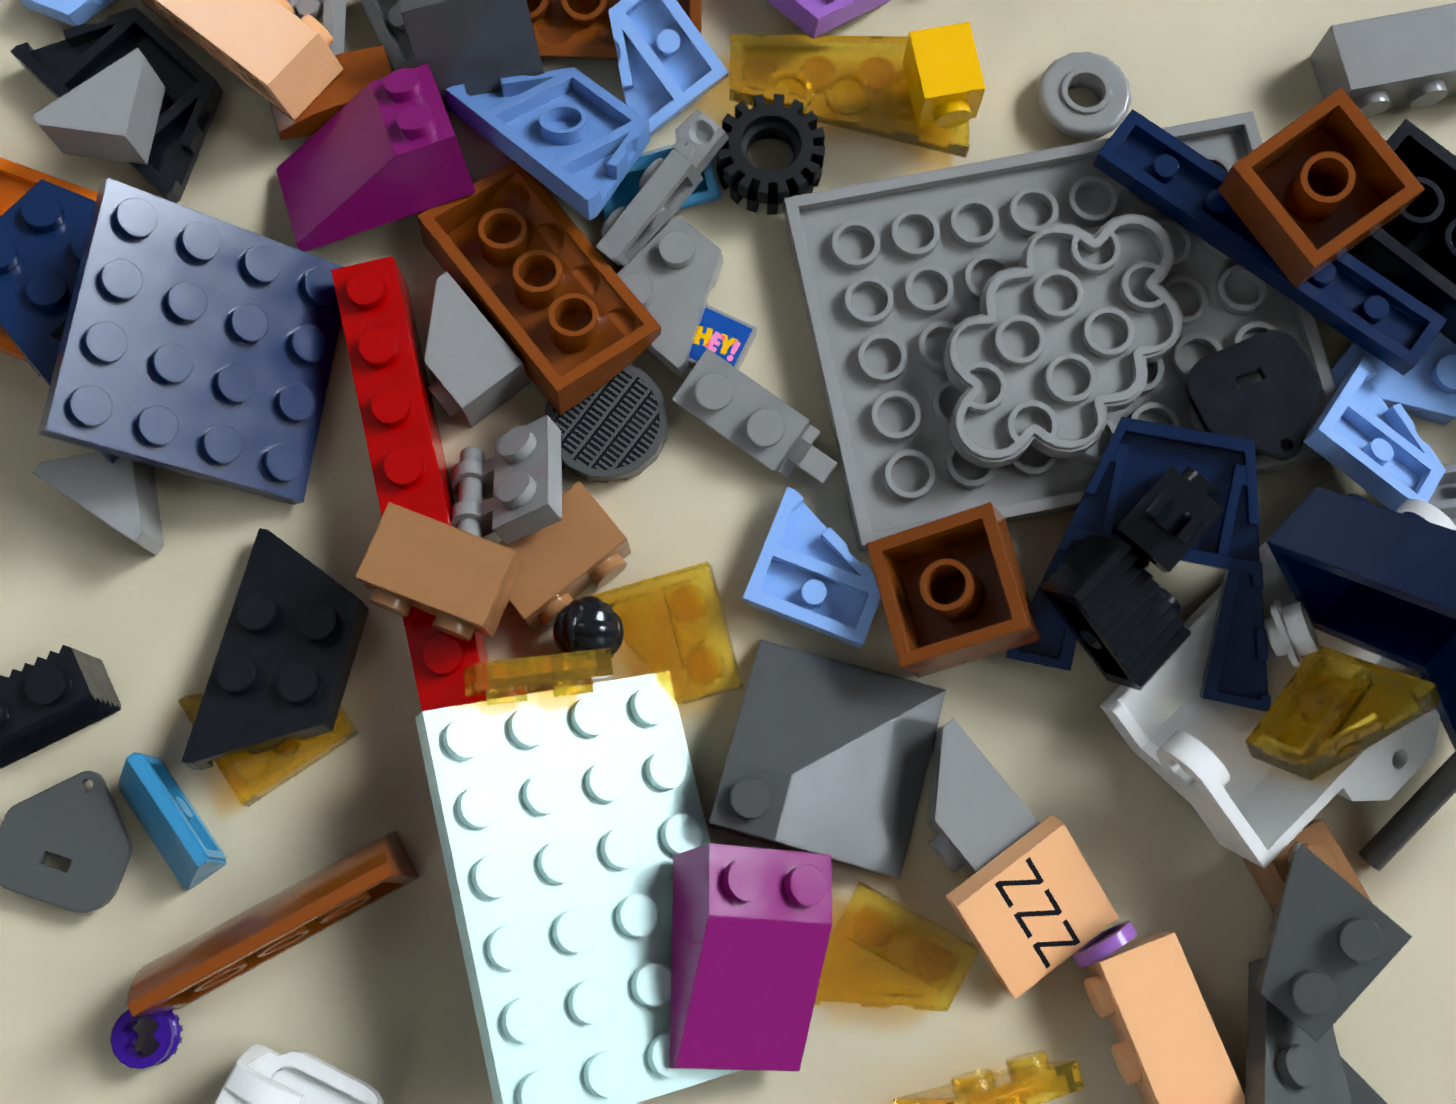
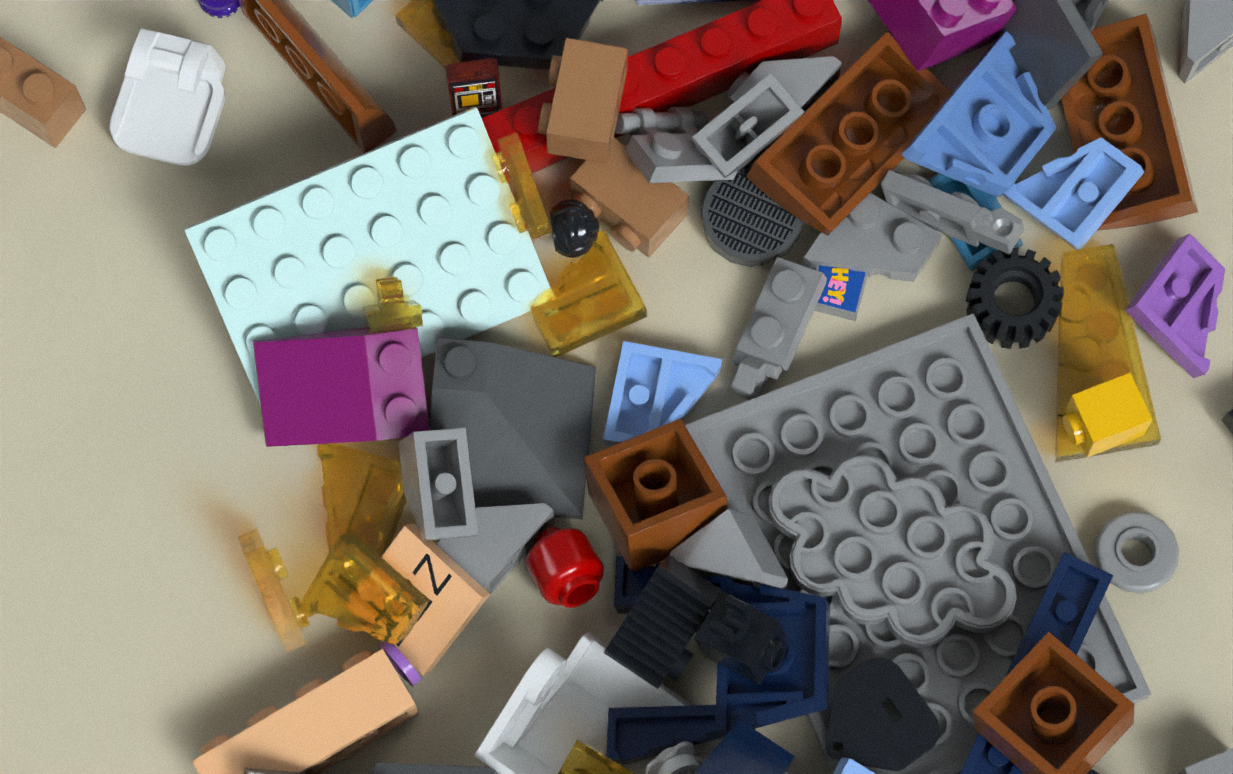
camera: 80 degrees right, 5 degrees down
none -> clear yellow wing [296,531,430,645]
none -> clear yellow tile [362,277,423,333]
none -> light grey slope [398,428,478,541]
none -> tile [445,58,502,118]
none -> red head [525,527,604,608]
none -> light grey slope [670,509,788,589]
none -> light grey slope [691,73,804,178]

